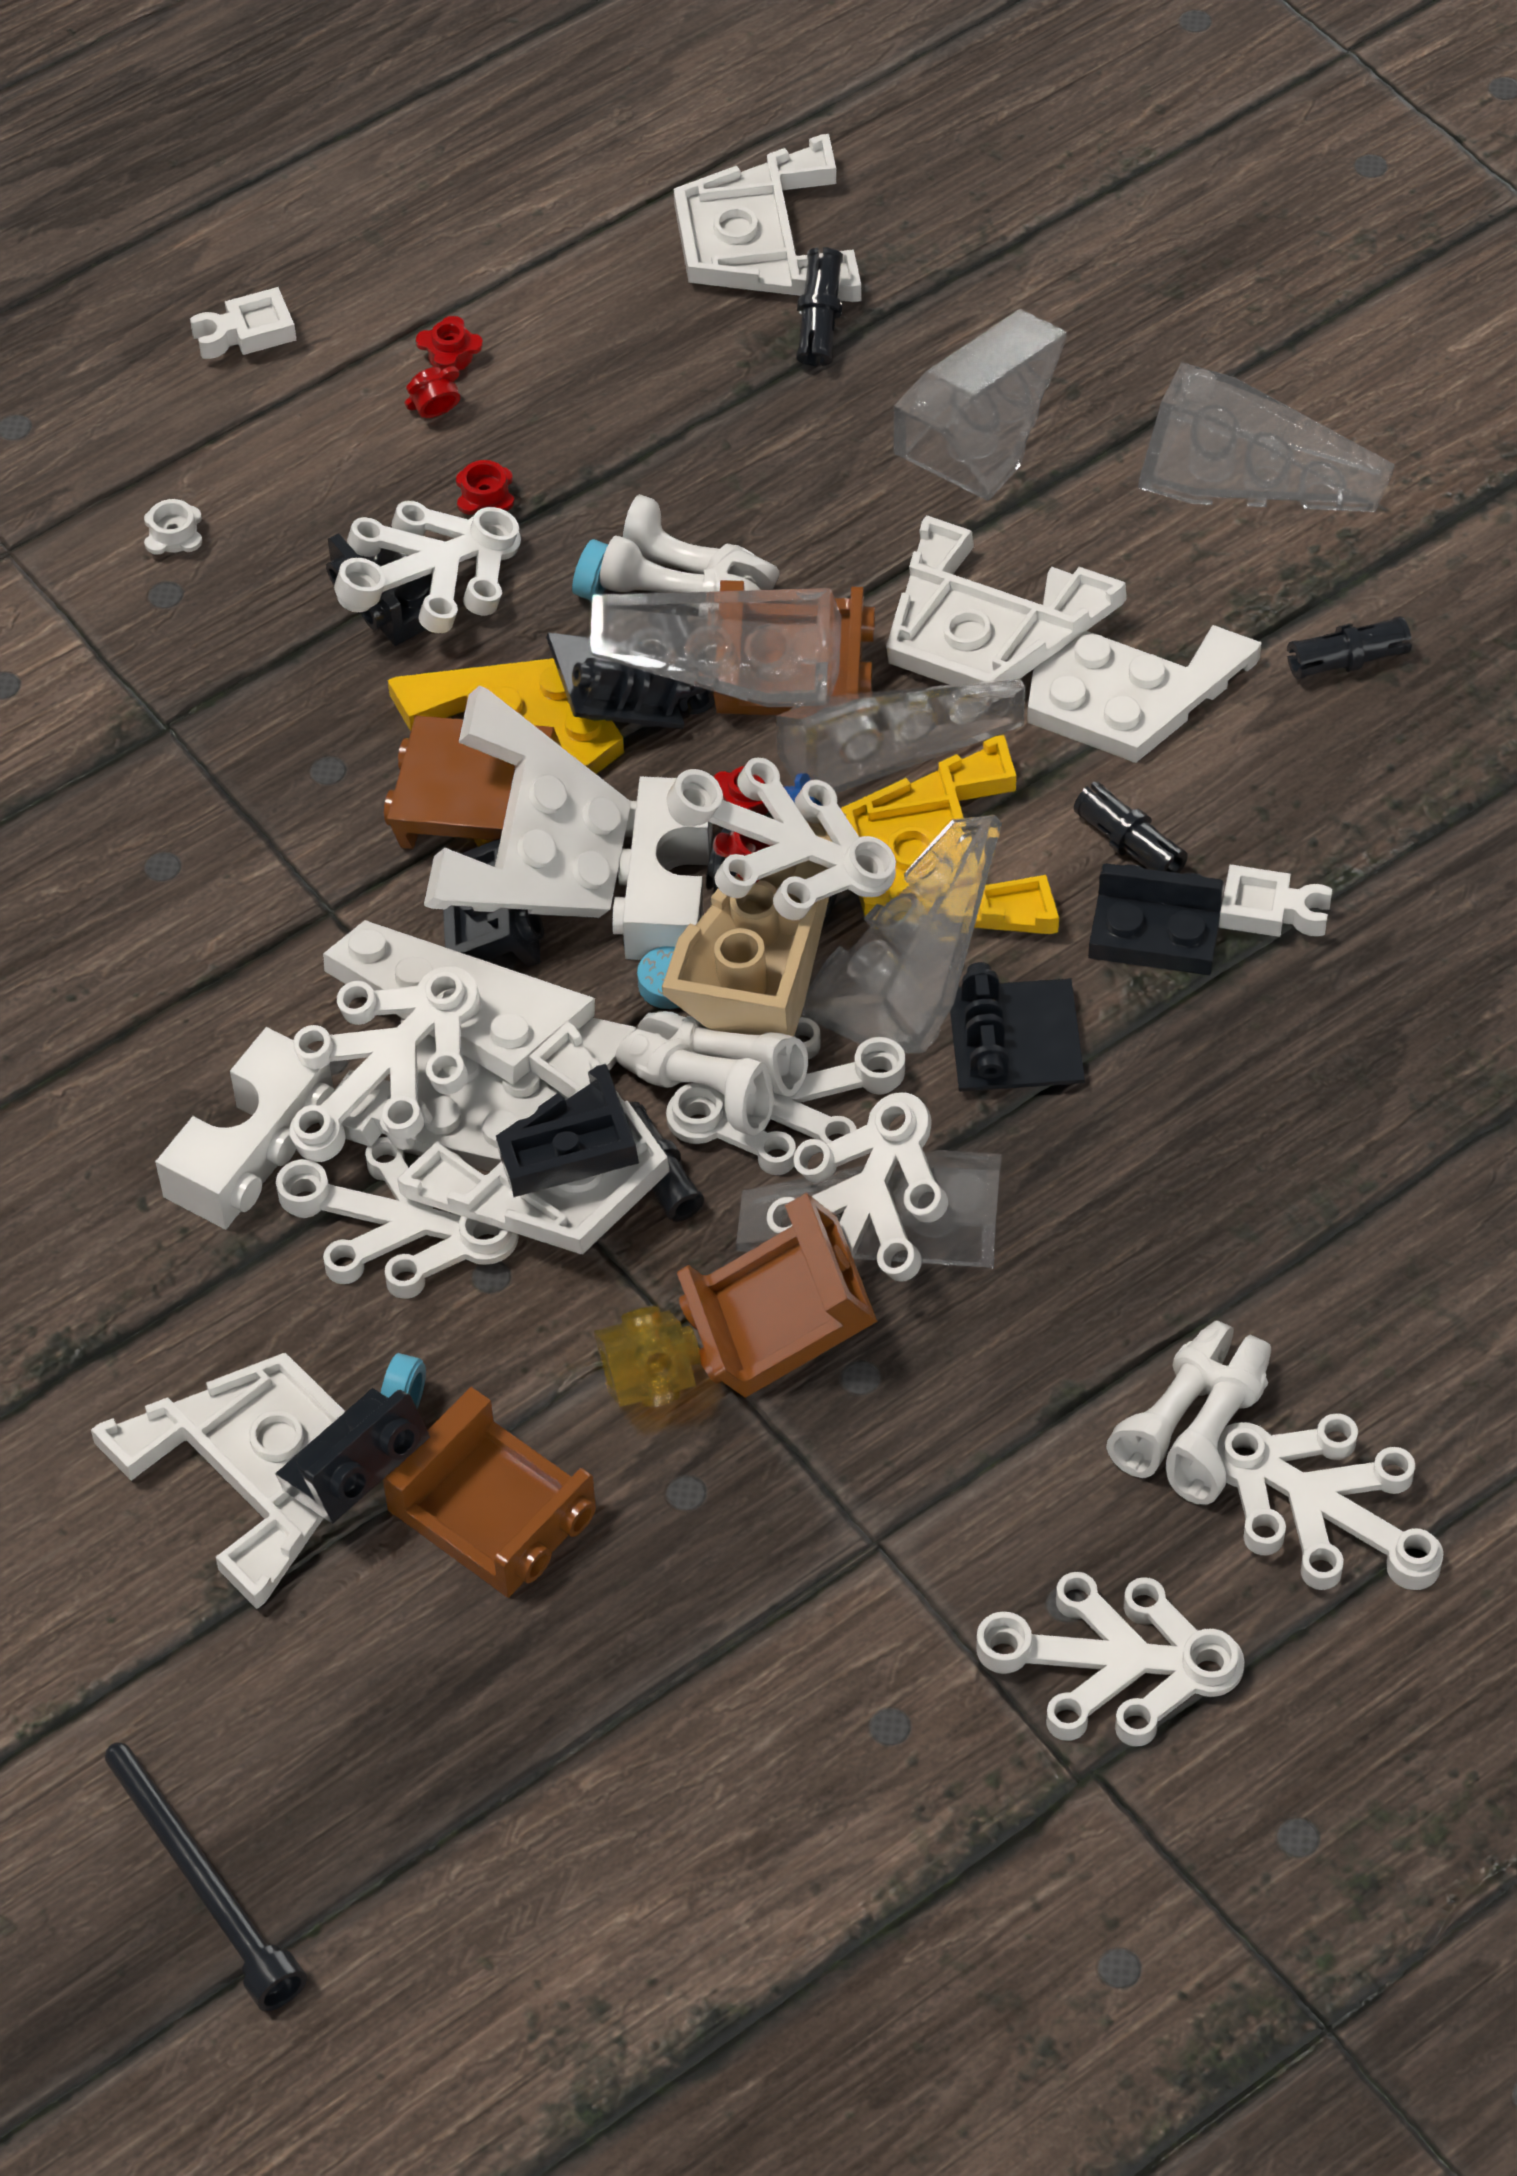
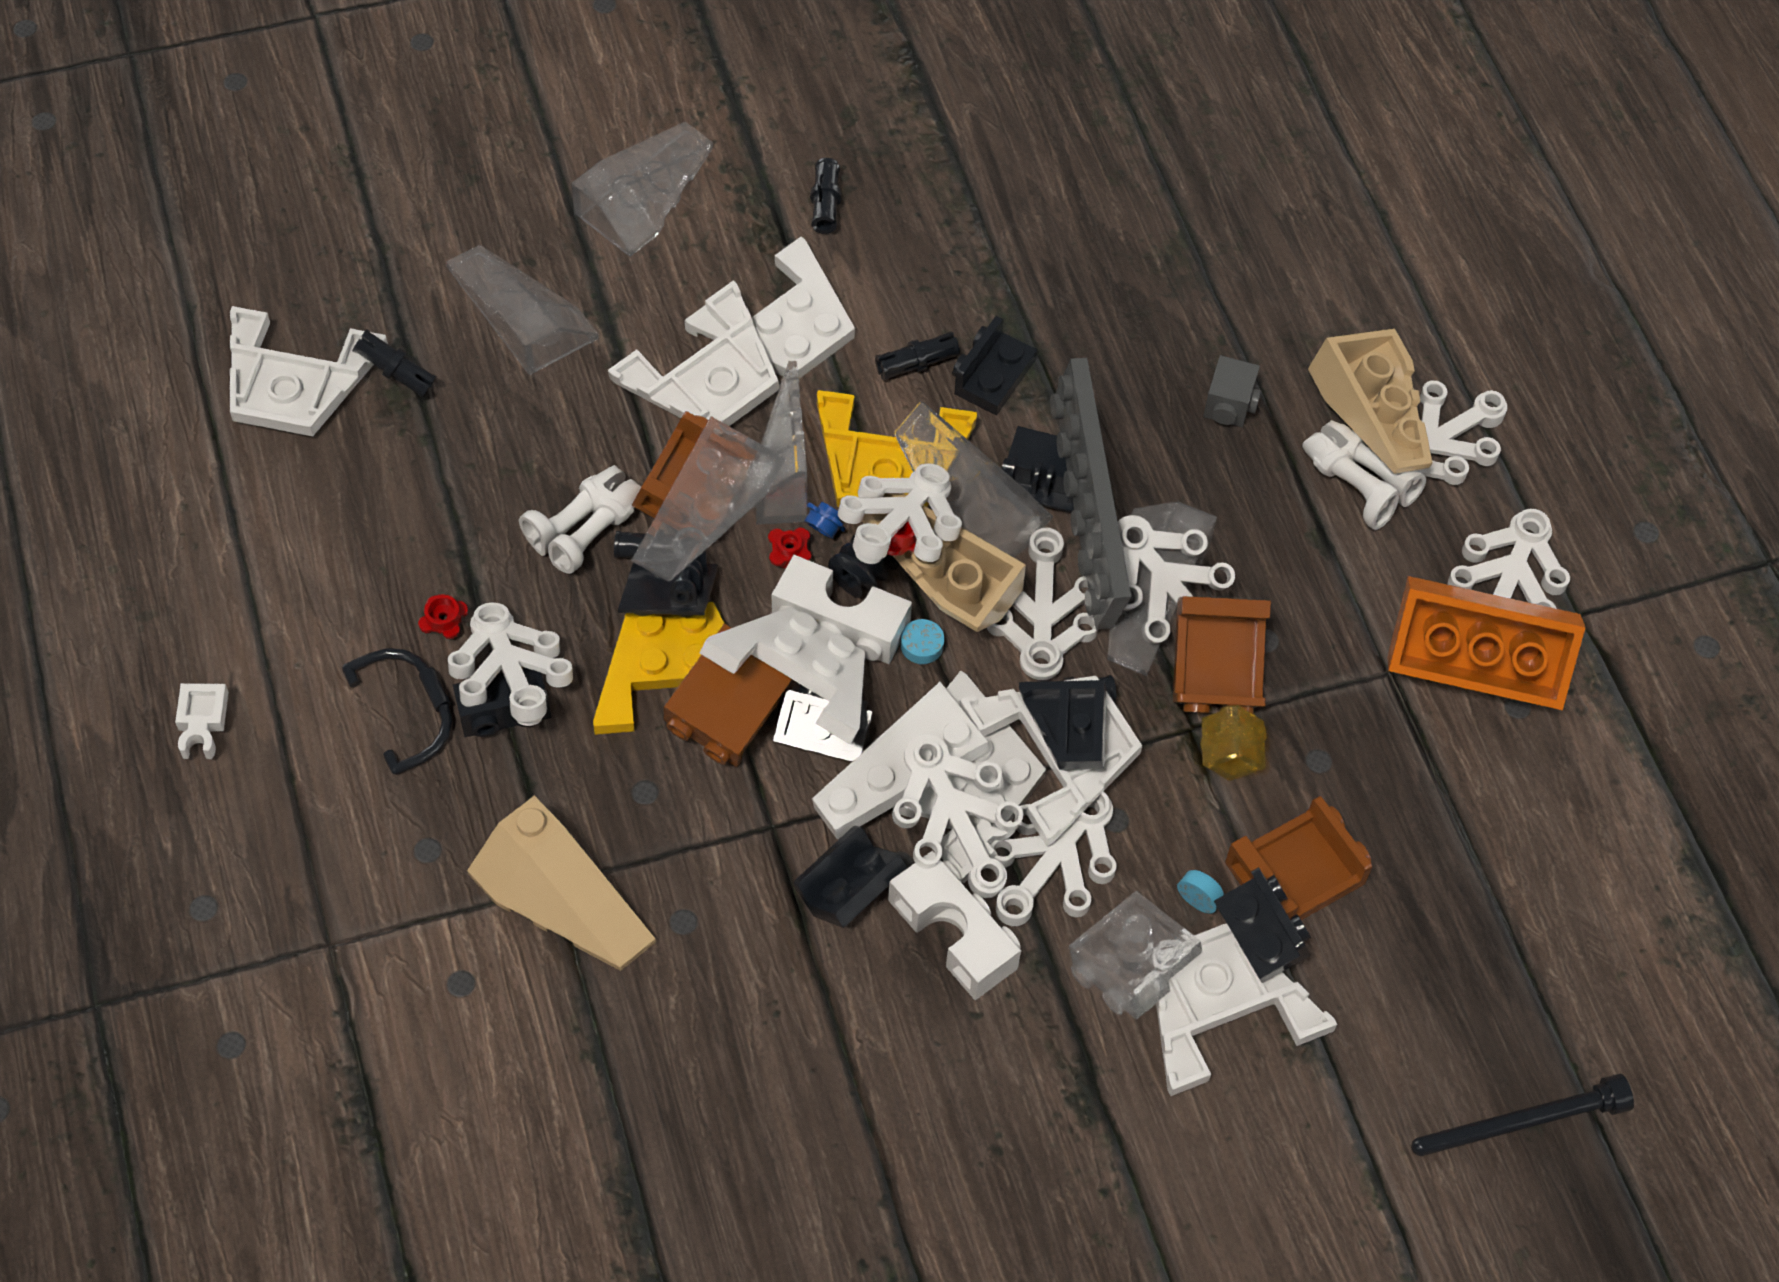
camera: 75 degrees left, 5 degrees up
white plate [144,499,202,554] -> none
red plate [404,367,461,418] -> none
red plate [416,316,483,371] -> none
medium azure tile [572,539,608,601] -> none
white piece [616,1011,808,1136] -> none
white plate [1219,864,1332,937] -> none
none -> black piece [342,648,453,775]
none -> tan wedge [467,795,656,971]
none -> black bracket [793,826,907,928]
none -> dark grey plate [1050,358,1131,630]
none -> clear plate [1069,891,1202,1020]
none -> dark grey brick [1203,355,1262,428]
none -> tan wedge [1308,329,1433,474]
none -> orange brick [1387,576,1586,710]

